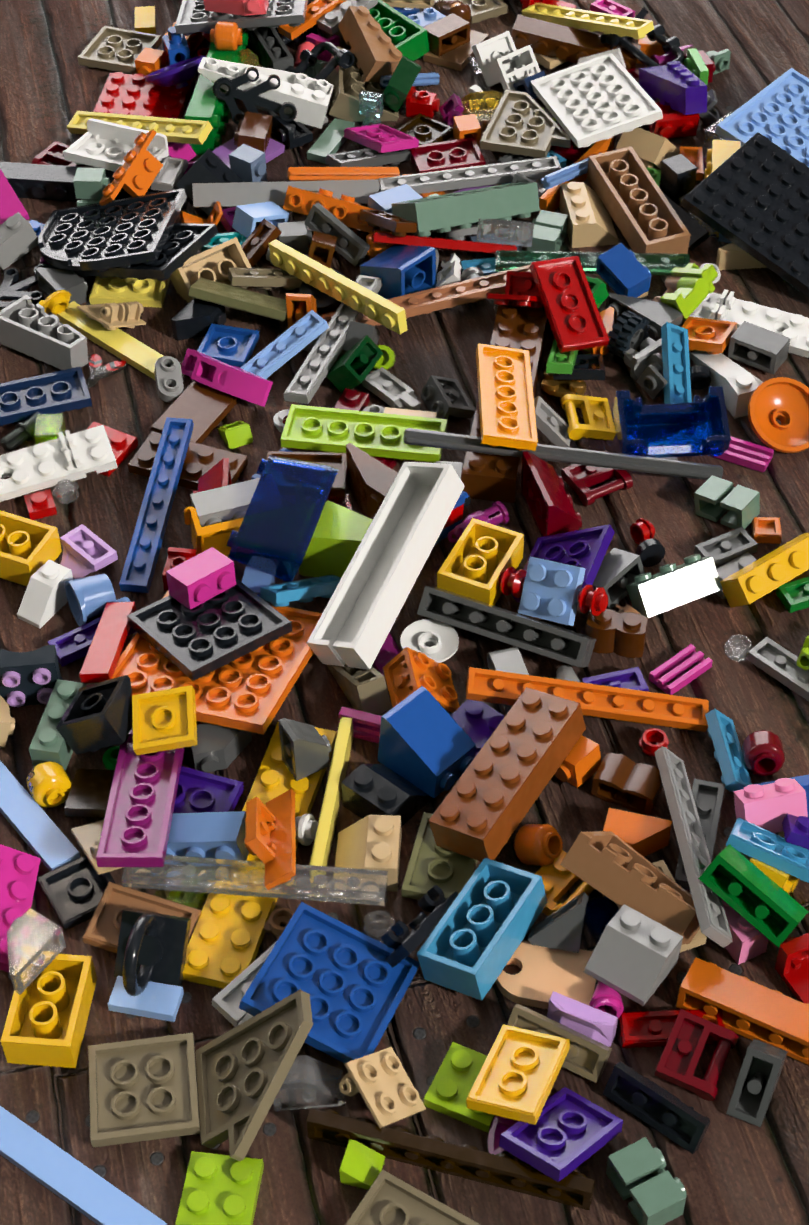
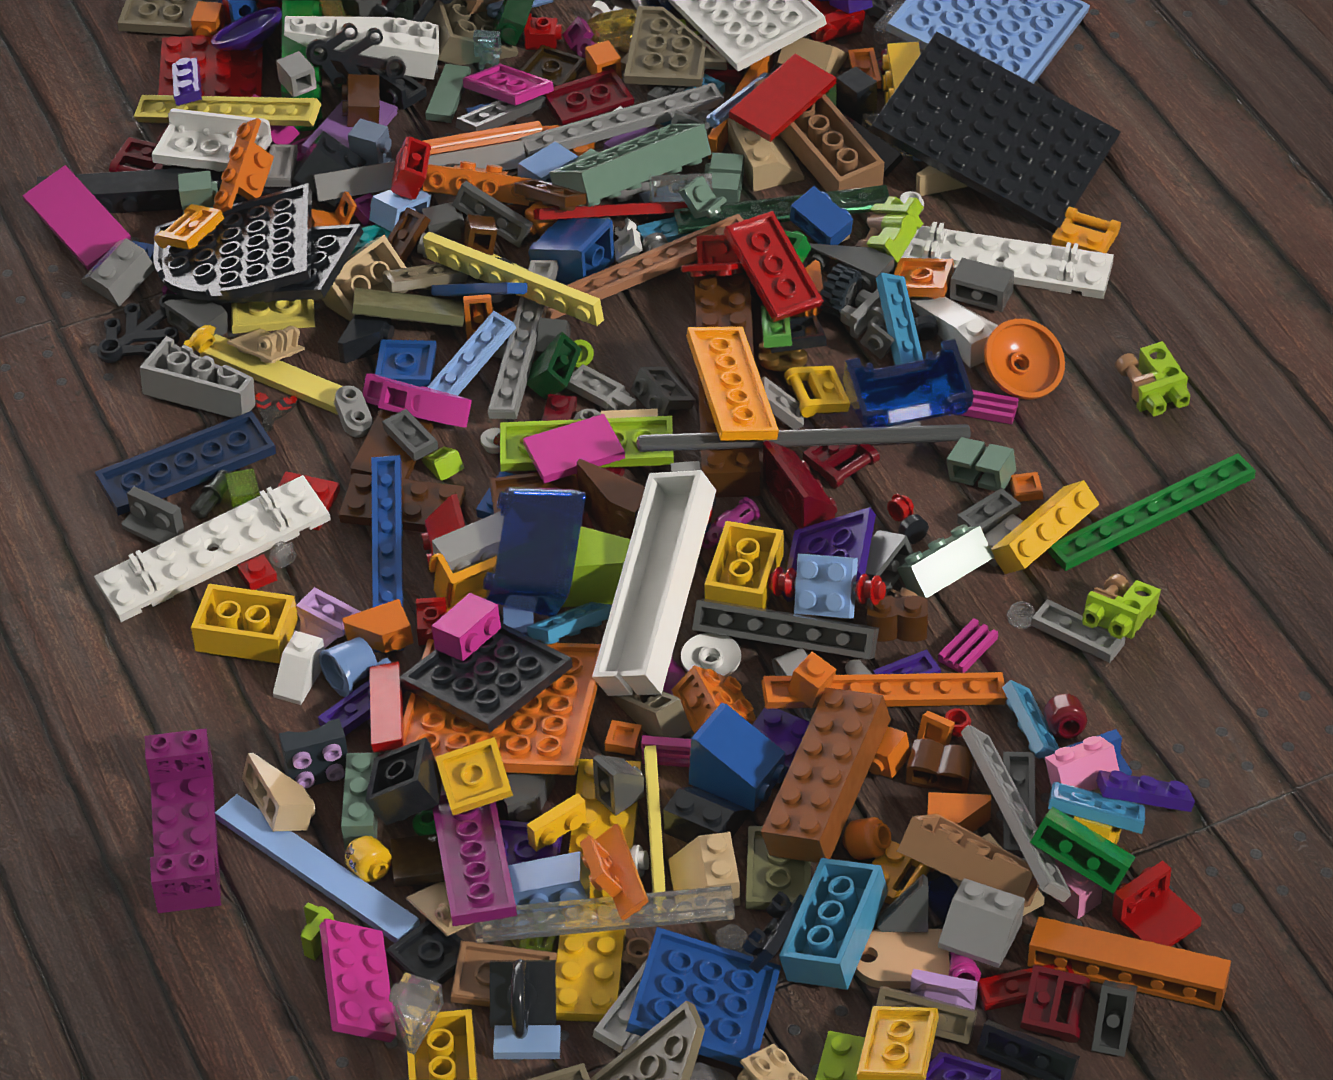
camera: 10 degrees left, 0 degrees up
none -> light orange plate [154,204,224,250]
none -> plate [172,57,202,106]
none -> light grey brick [276,51,317,98]
none -> orange slope [342,599,414,653]
none -> dark grey plate [382,409,438,461]
none -> red brick [390,136,431,200]
none -> blue tile [432,282,527,297]
none -> dark pink tile [523,414,625,483]
none -> yellow plate [527,793,587,852]
none -> orange plate [605,720,642,756]
none -> sand green bracket [678,176,727,219]
none -> red tile [729,54,836,142]
none -> orange brick [787,652,837,708]
none -> orange plate [917,711,955,746]

